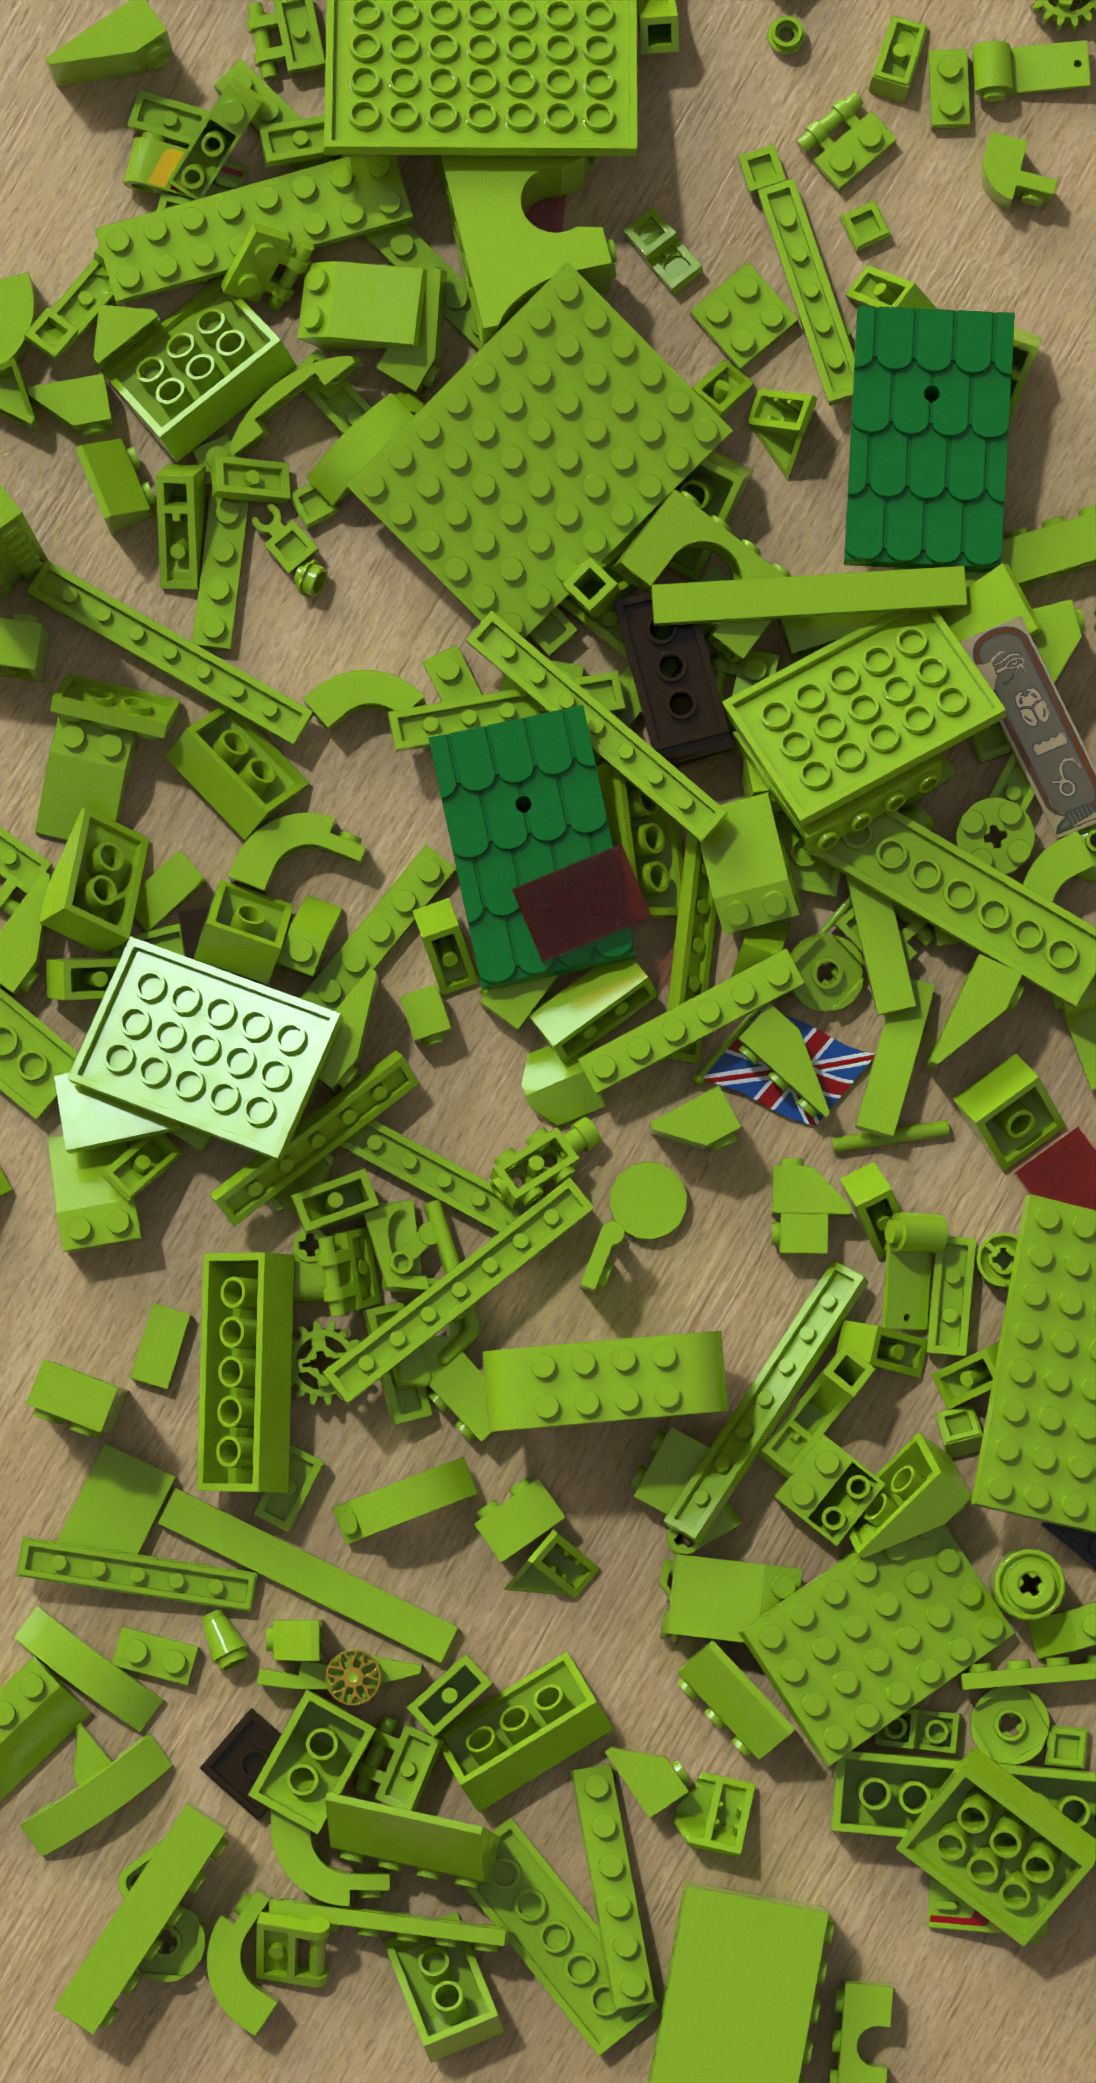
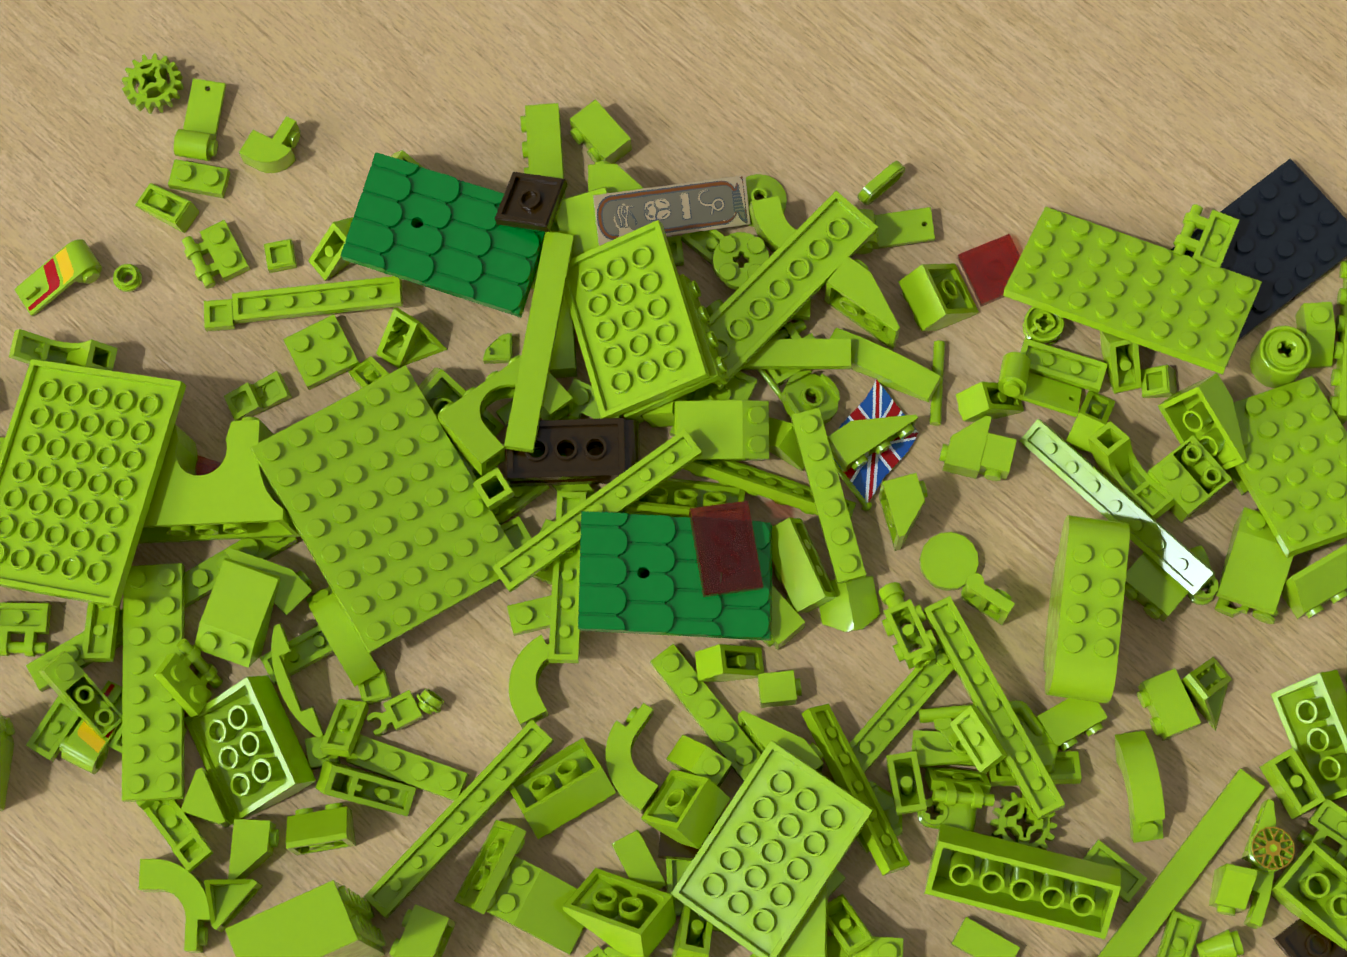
camera: 75 degrees left, 10 degrees down
none -> lime tile [483,333,513,364]
none -> dark brown tile [495,172,568,232]
none -> lime plate [949,706,1008,774]

